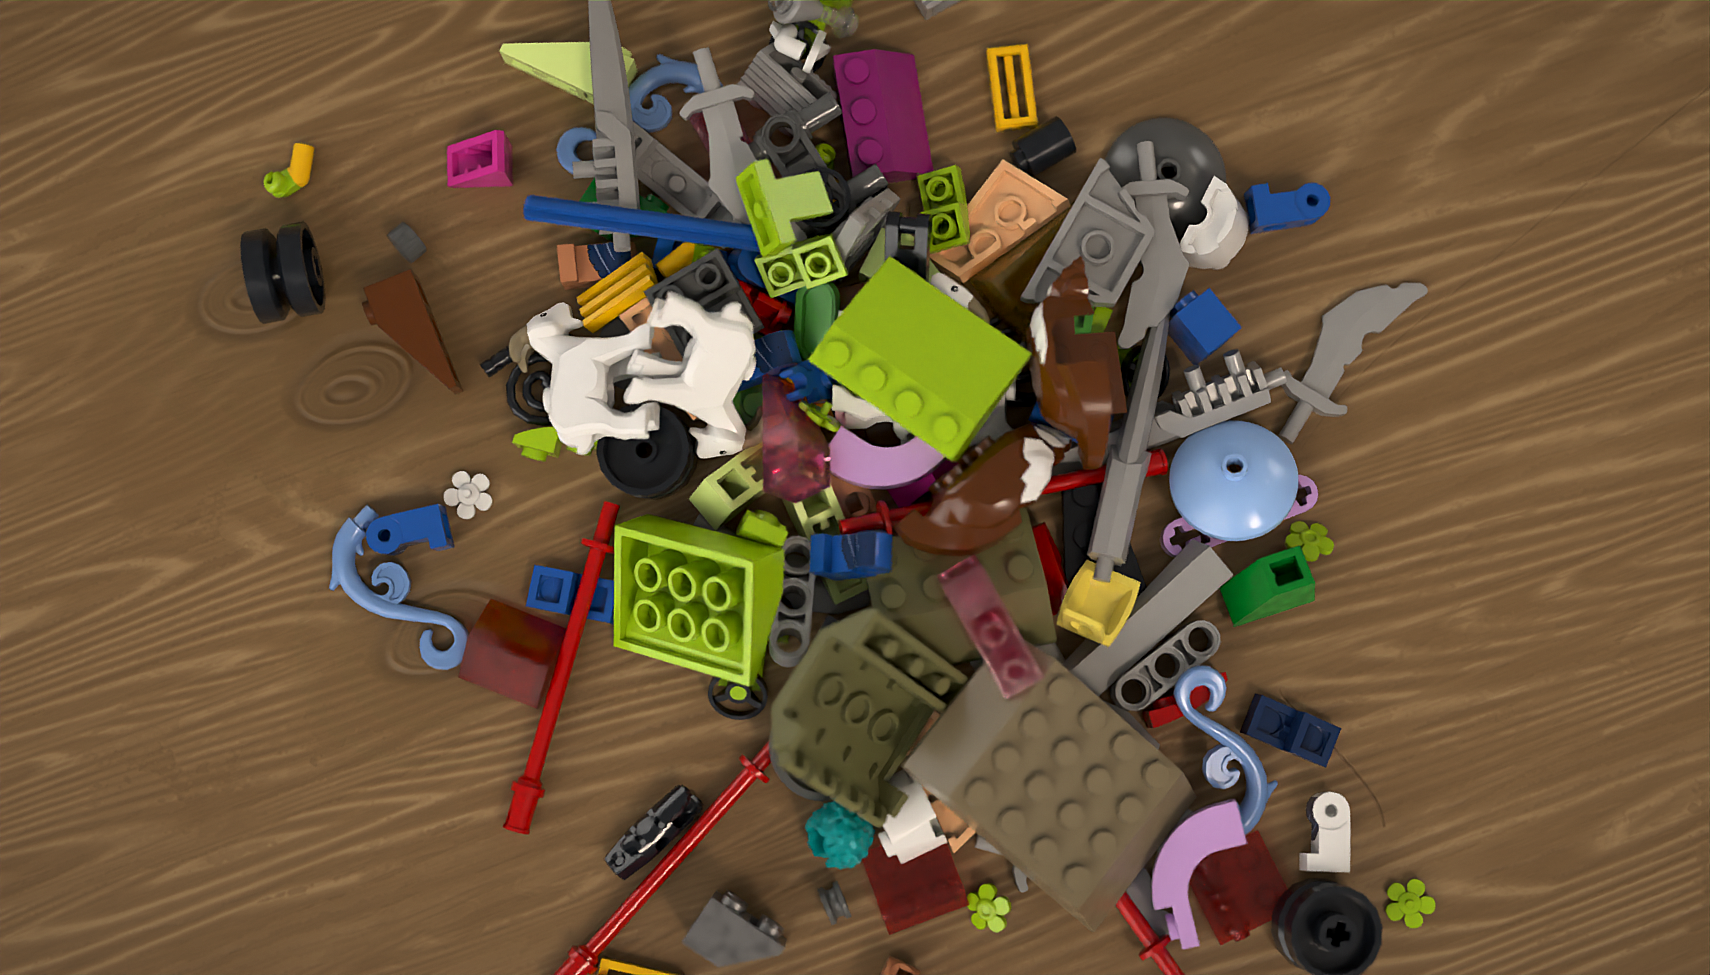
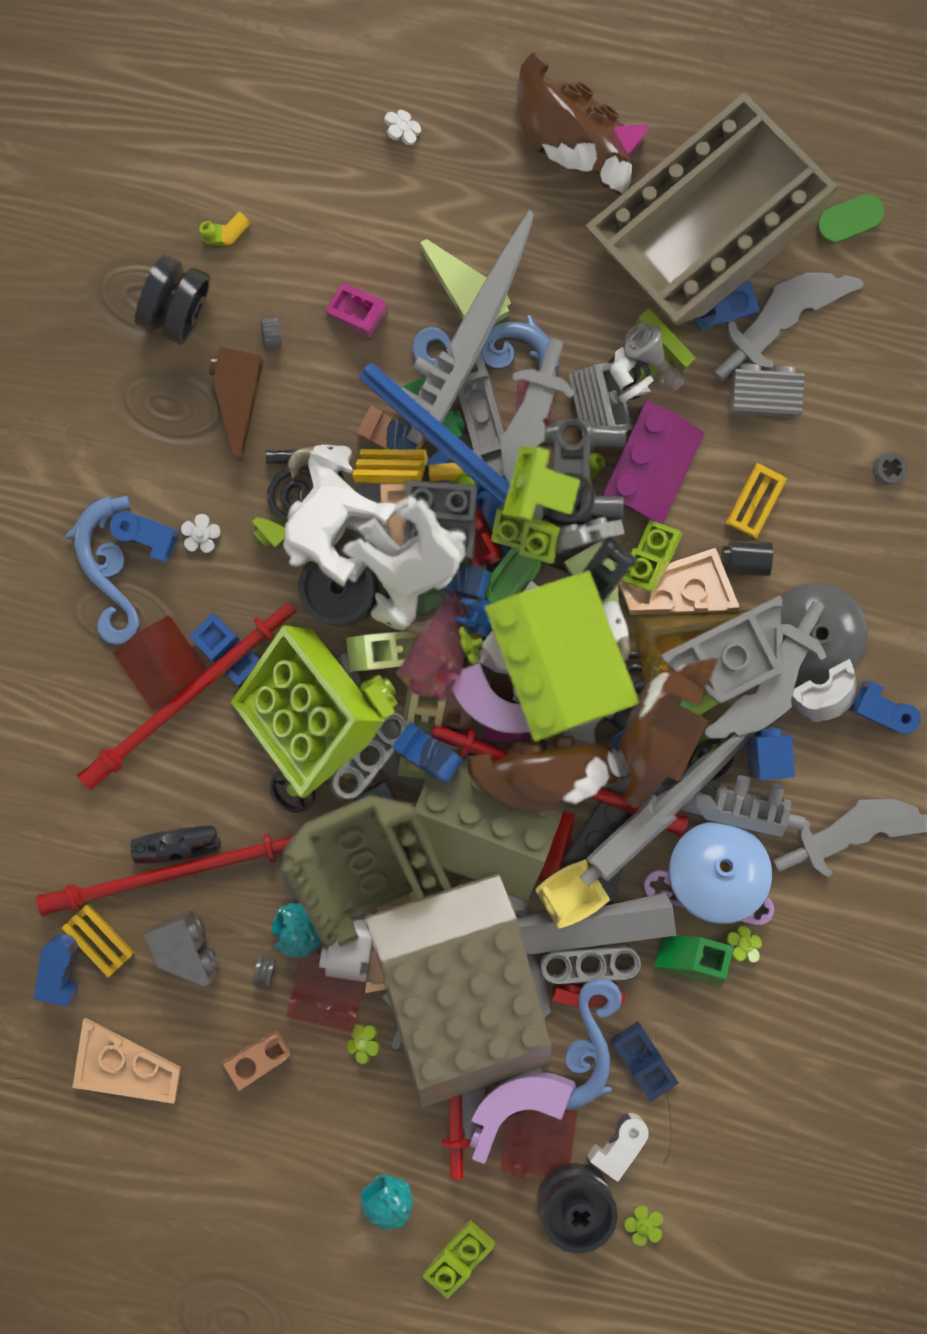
camera: 45 degrees right, 5 degrees up
clear pink slope [937,554,1045,699] -> none

